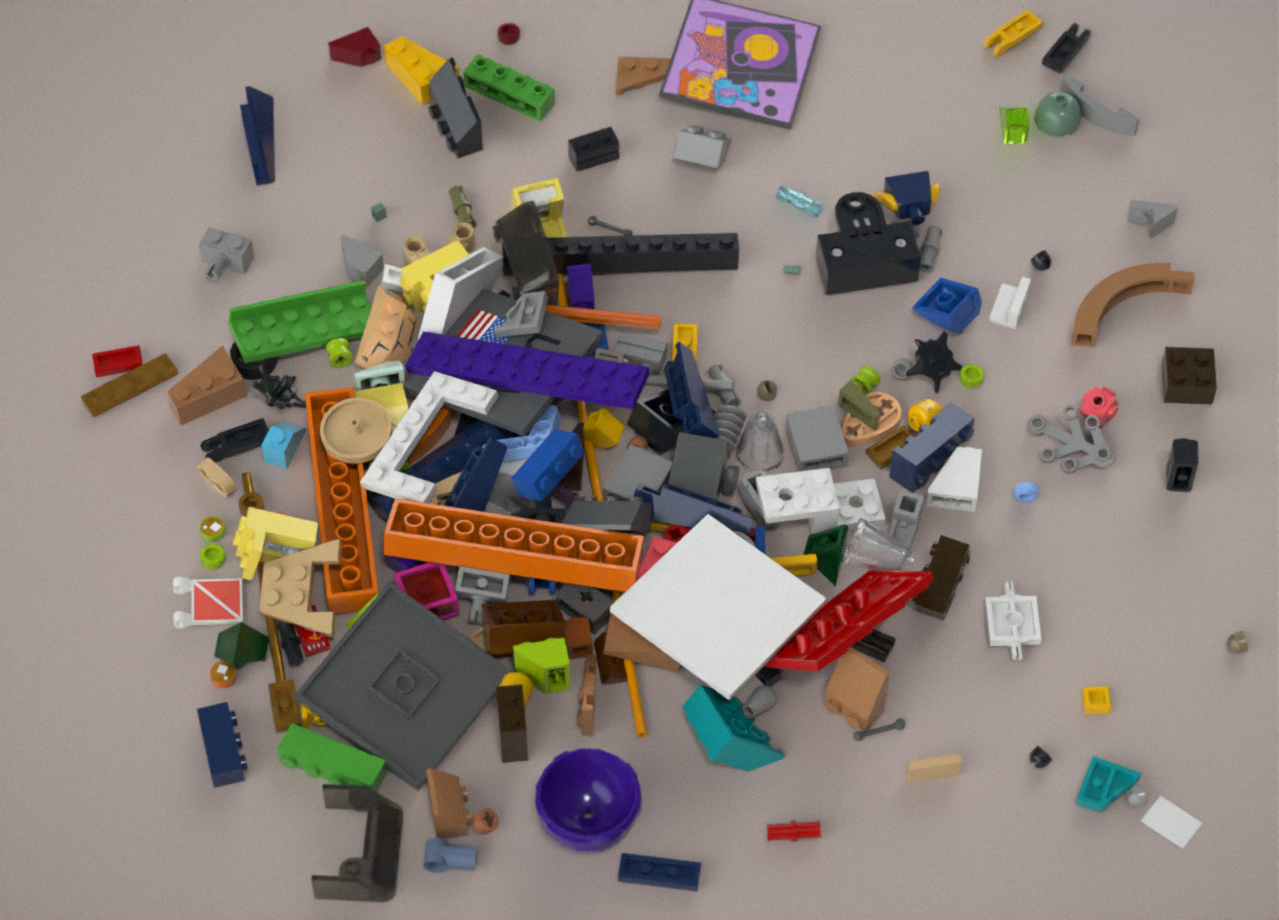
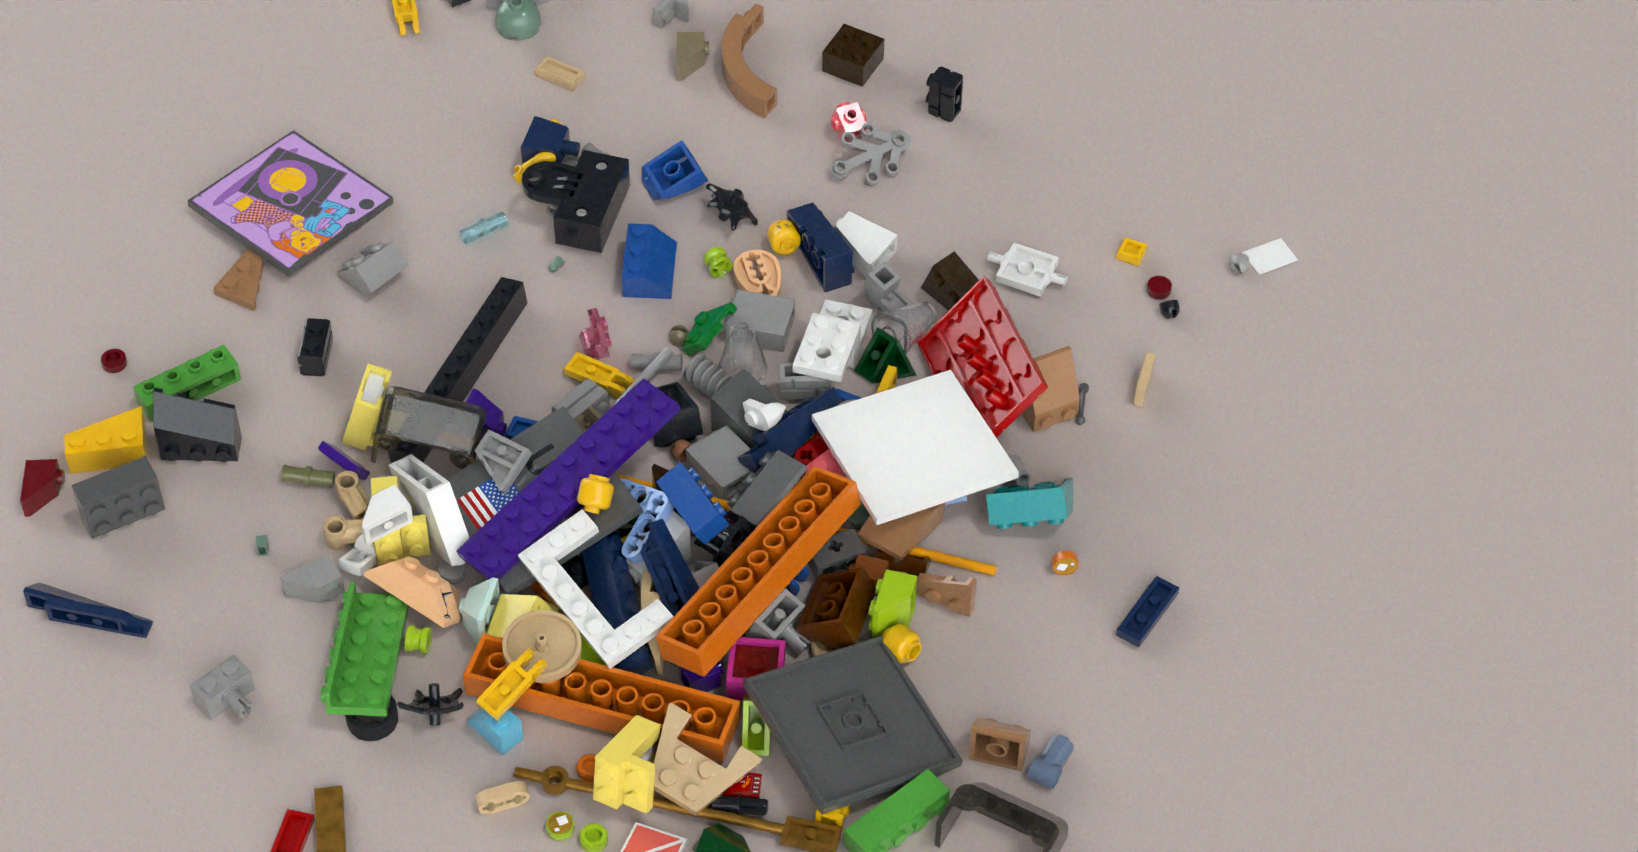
camera: 65 degrees left, 5 degrees down
medium nougat wedge [167,345,247,425] -> none
black hinge [200,418,269,462] -> none
nougat bush [472,808,498,835] -> none
dark brown brick [496,684,528,763] -> none
dark purple rock [535,748,642,852] -> none
orange axle [545,305,661,330] -> none
yellow brick [584,409,625,450] -> none
dark grey hinge [588,216,633,236] -> none
dark blue wedge [664,341,720,438] -> none
red pin [767,820,821,842] -> none
olive slope [838,380,880,431] -> none
pearl gold tile [866,425,915,470] -> none
light grey hinge [892,358,912,379] -> none
lime tile [960,364,984,389] -> none
white panel [989,277,1031,329] -> none
clear neon green slope [1000,105,1030,144] -> none
light blue tile [1014,482,1039,502] -> none
black hinge [1031,250,1052,271] -> none
teal wing [1076,756,1141,813] -> none
dark tan hinge [1227,631,1248,653] -> none
none -> dark grey brick [72,456,165,539]
none -> dark purple tile [318,441,371,480]
none -> white slope [362,485,413,545]
none -> yellow hinge [476,648,548,721]
none -> tan tile [534,56,586,91]
none -> yellow head [577,474,614,514]
none -> clear pink plate [579,308,612,360]
none -> blue slope [621,223,677,299]
none -> dark tan slope [677,32,709,81]
none -> green wing [682,302,738,356]
none -> white plate [742,399,786,432]
none -> tile [1051,551,1079,575]
none -> dark red tile [1147,276,1172,299]

